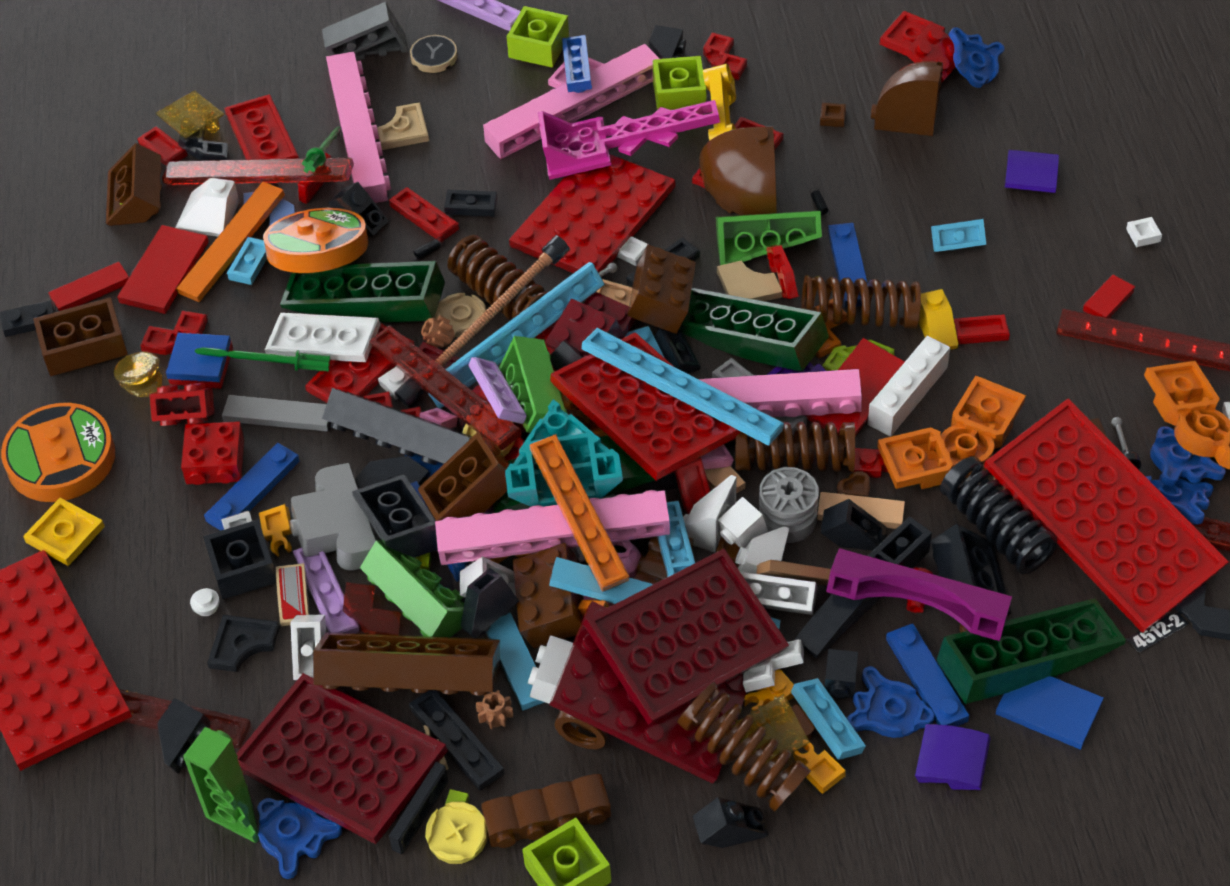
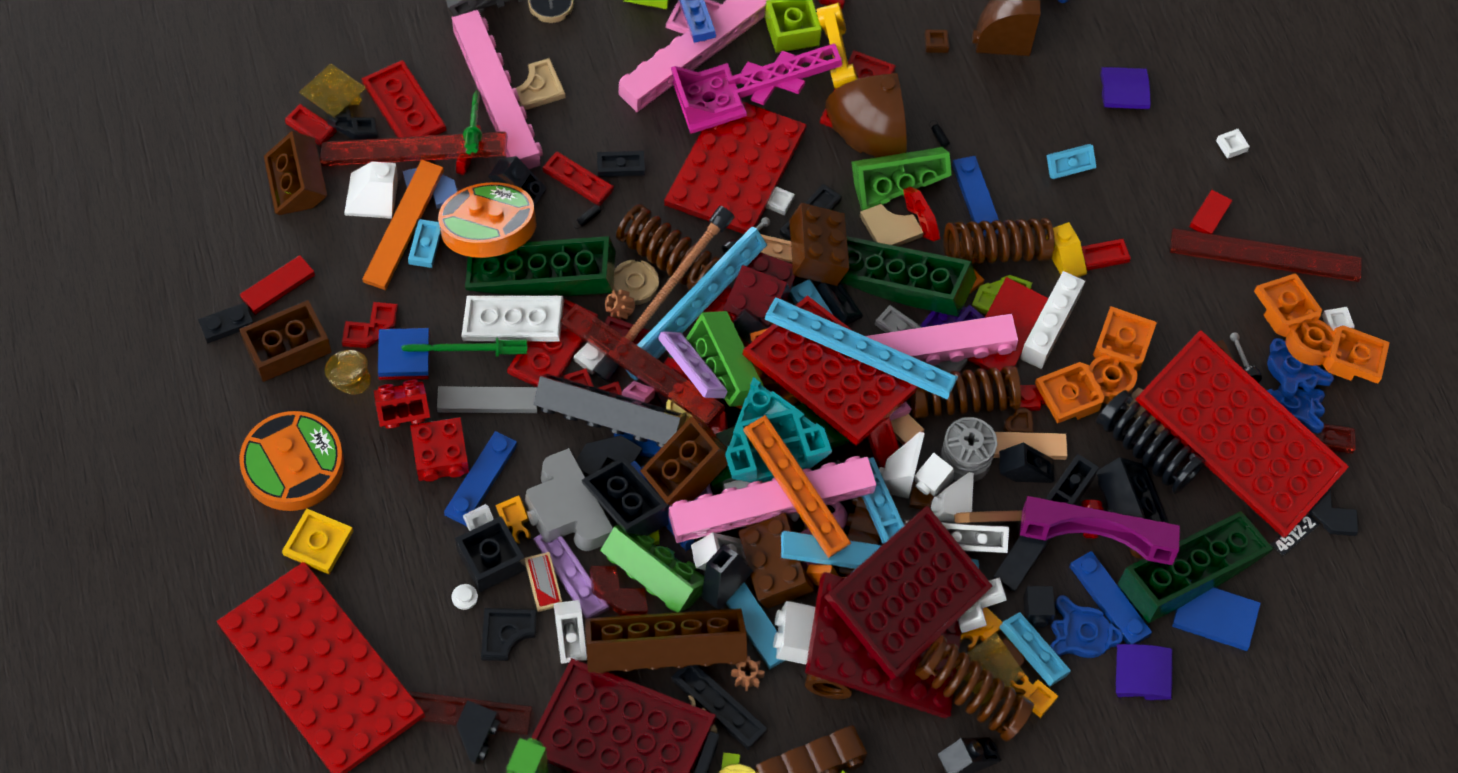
camera: 15 degrees left, 10 degrees up
red tile [117,225,209,314] -> none

